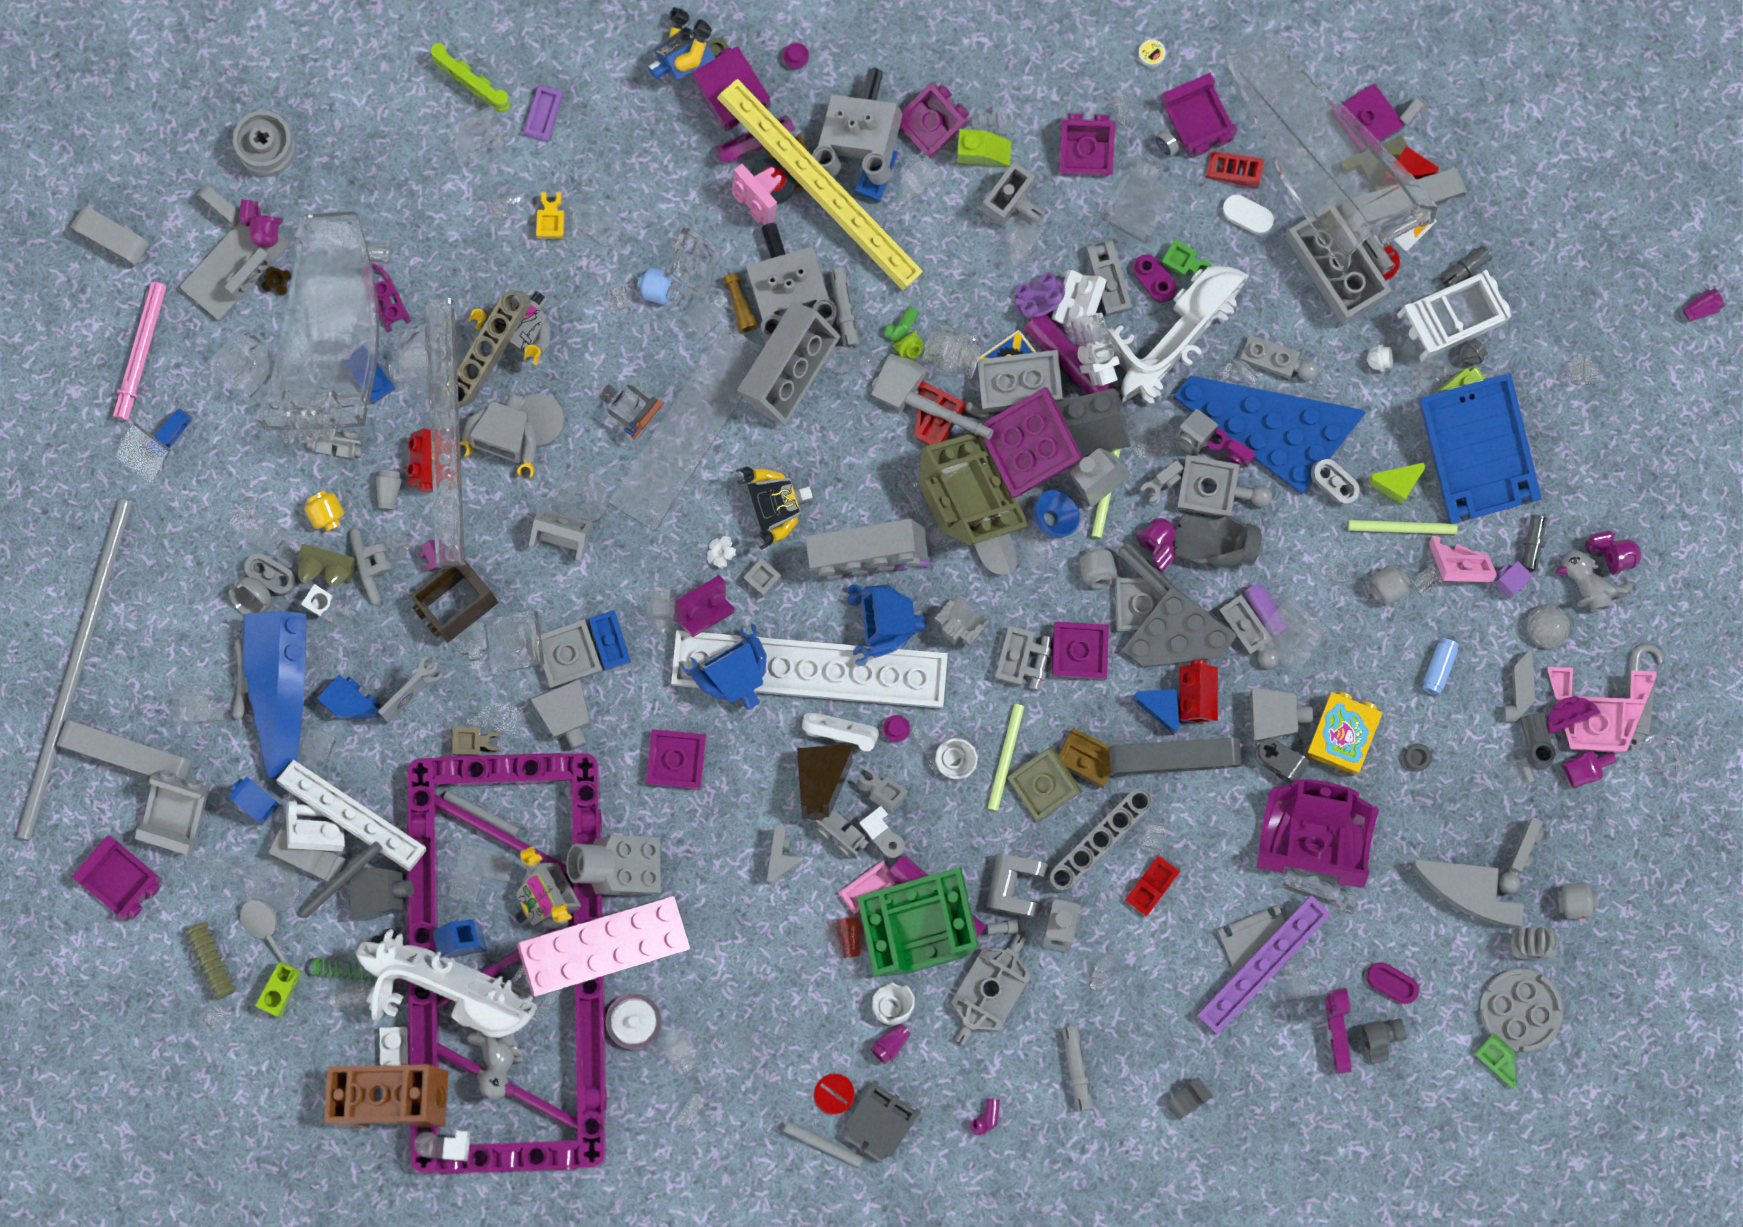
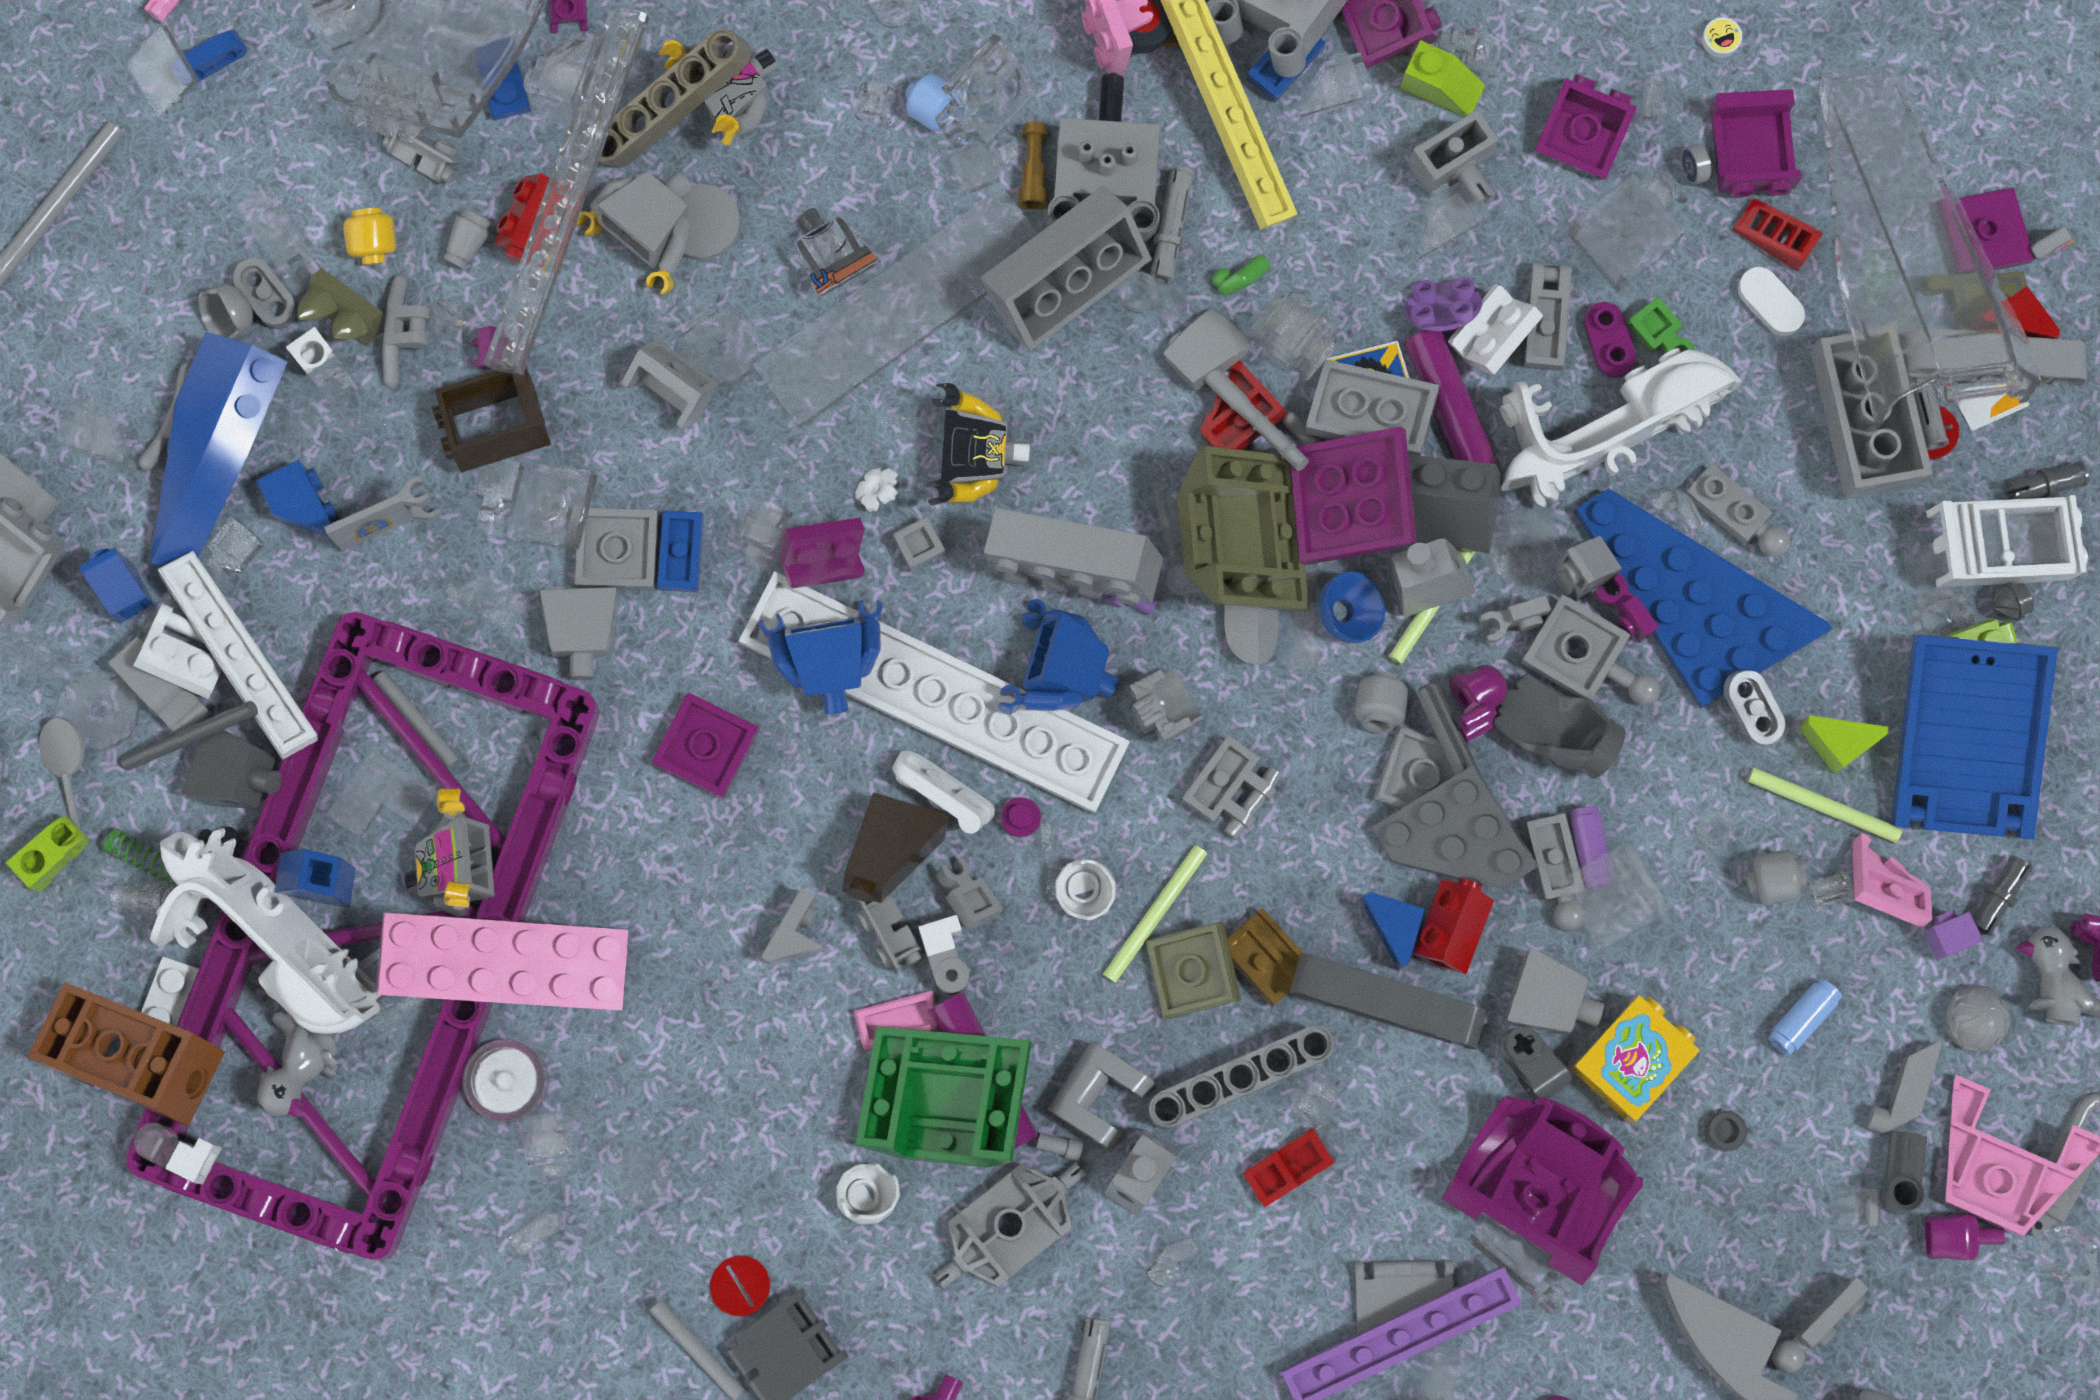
camera: 20 degrees right, 0 degrees up
dark tan plate [451,727,499,756] -> none
light grey brick [566,835,661,896] -> none
clear red cone [835,917,862,958] -> none
magenta cone [870,1024,911,1064] -> none
lime plate [892,331,924,360] -> none
magenta plate [1052,621,1109,680] -> none
clear hips [1063,313,1120,386] -> none
white plate [1367,345,1393,372] -> none
magenta tile [1547,696,1601,735] -> none

